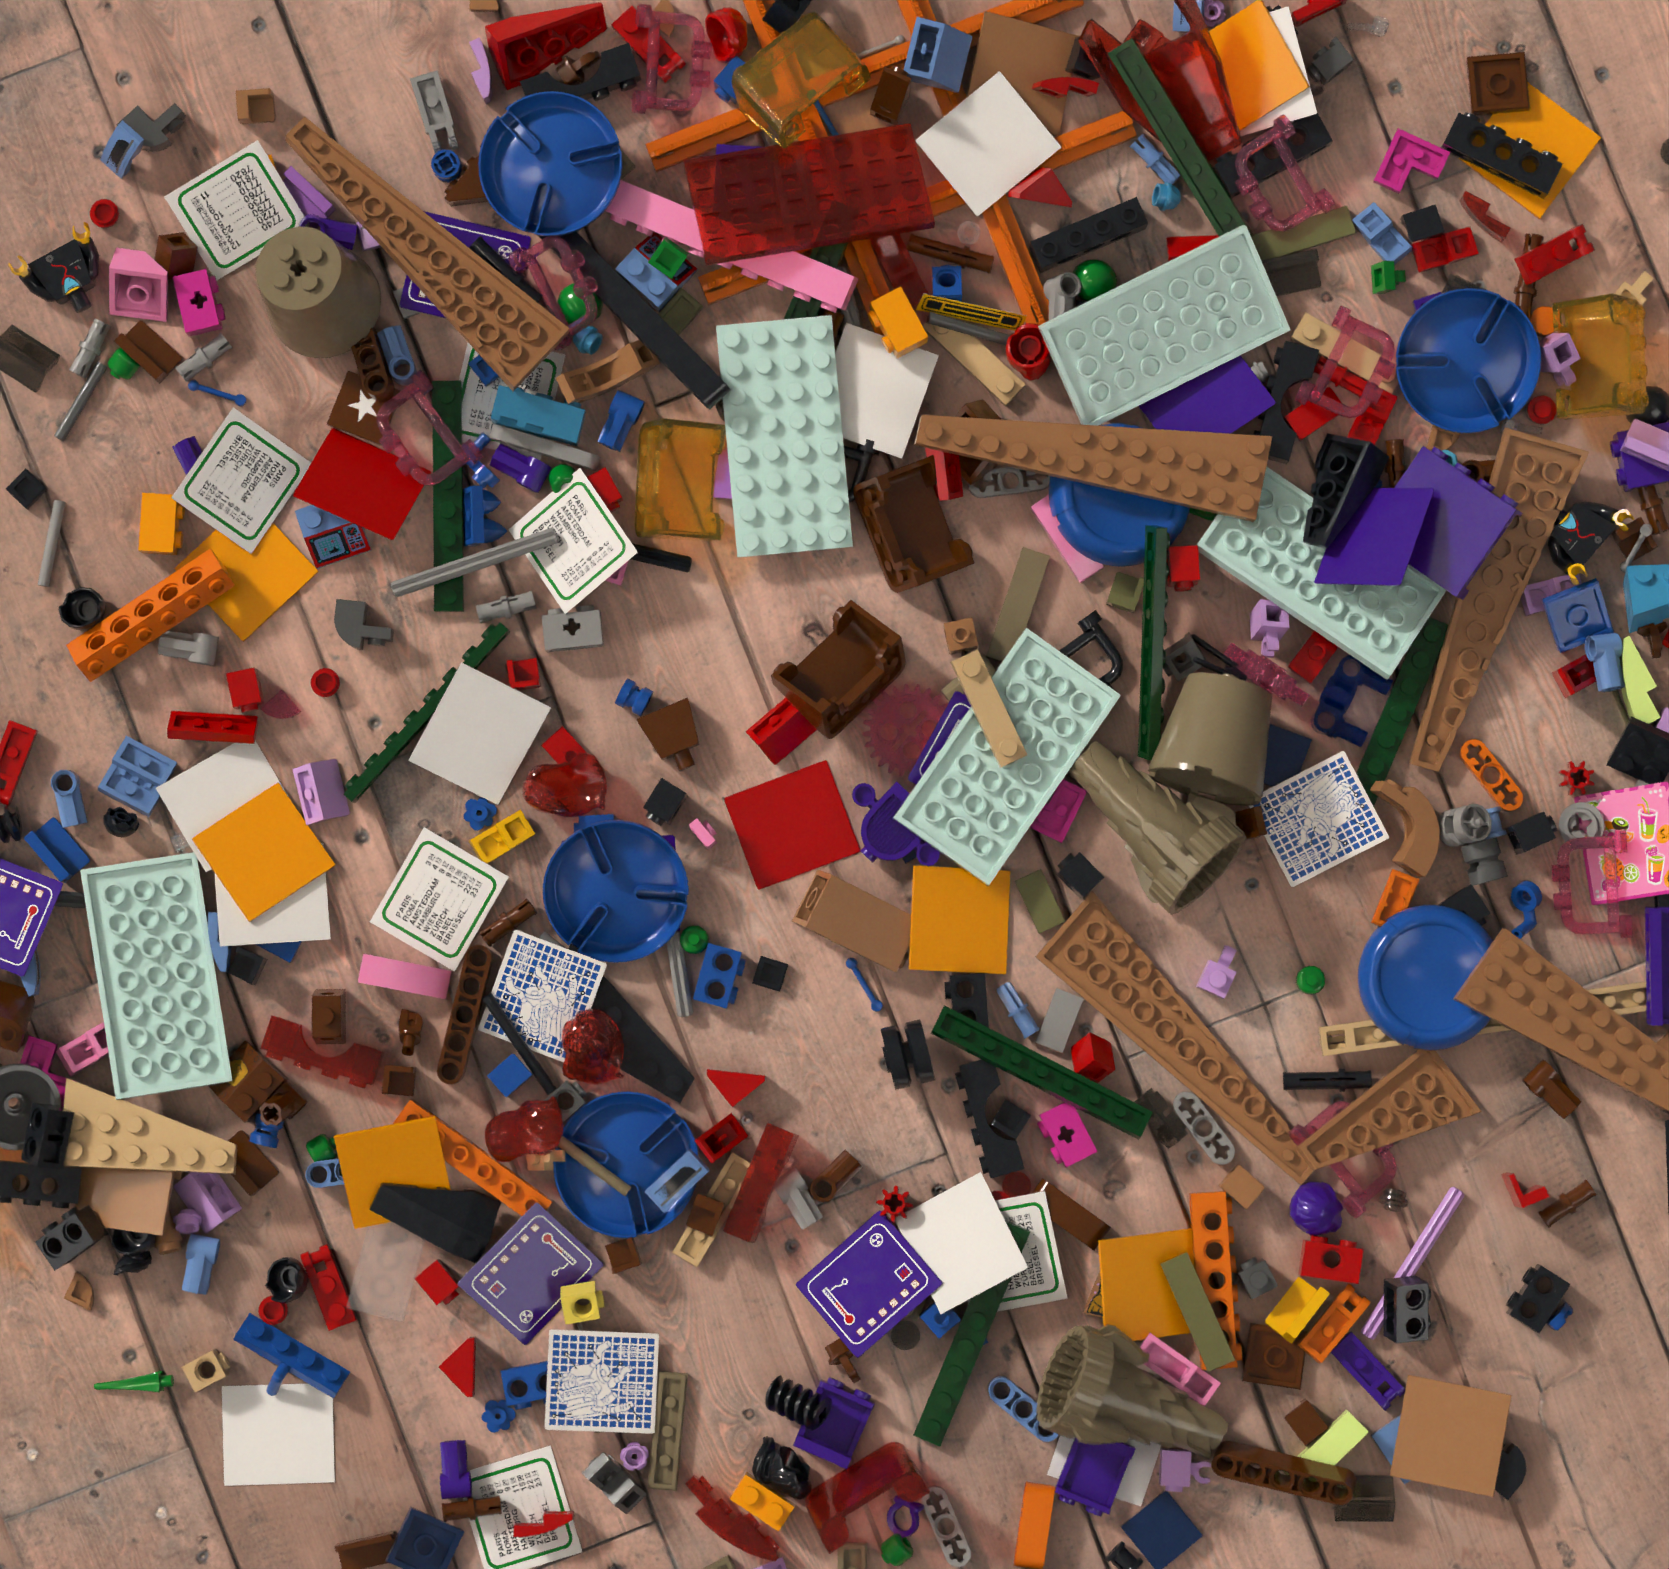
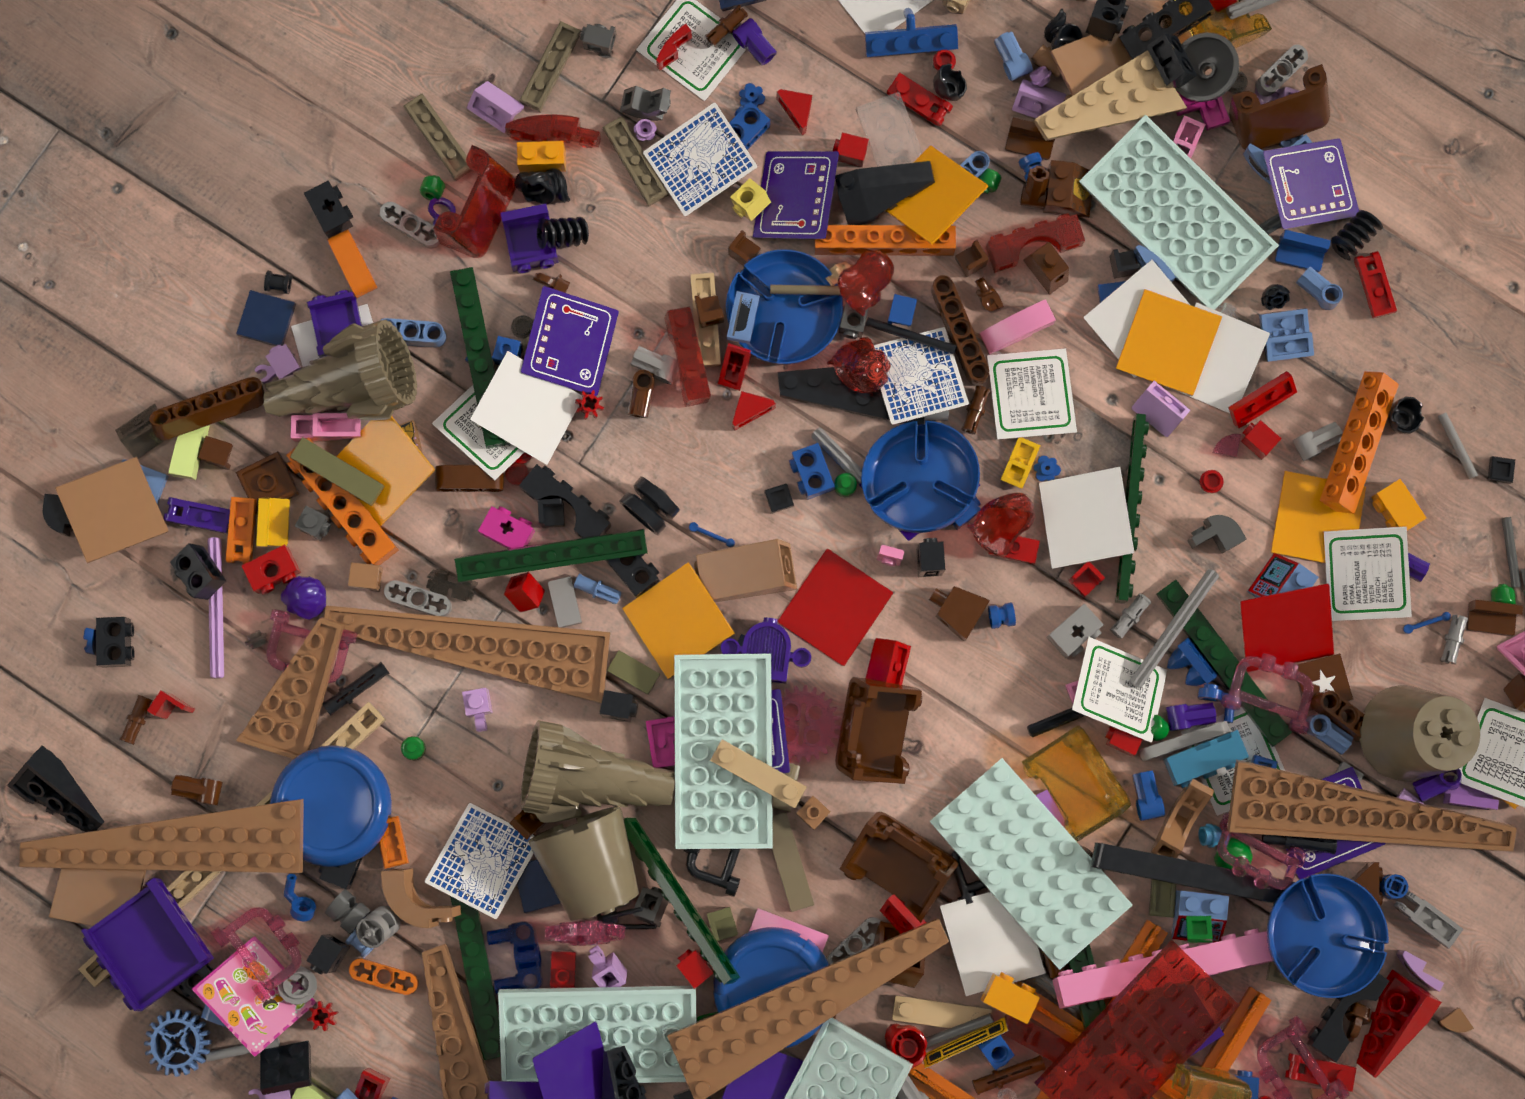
camera: 140 degrees right, 5 degrees down
dark pink brick [172,269,226,337] -> none

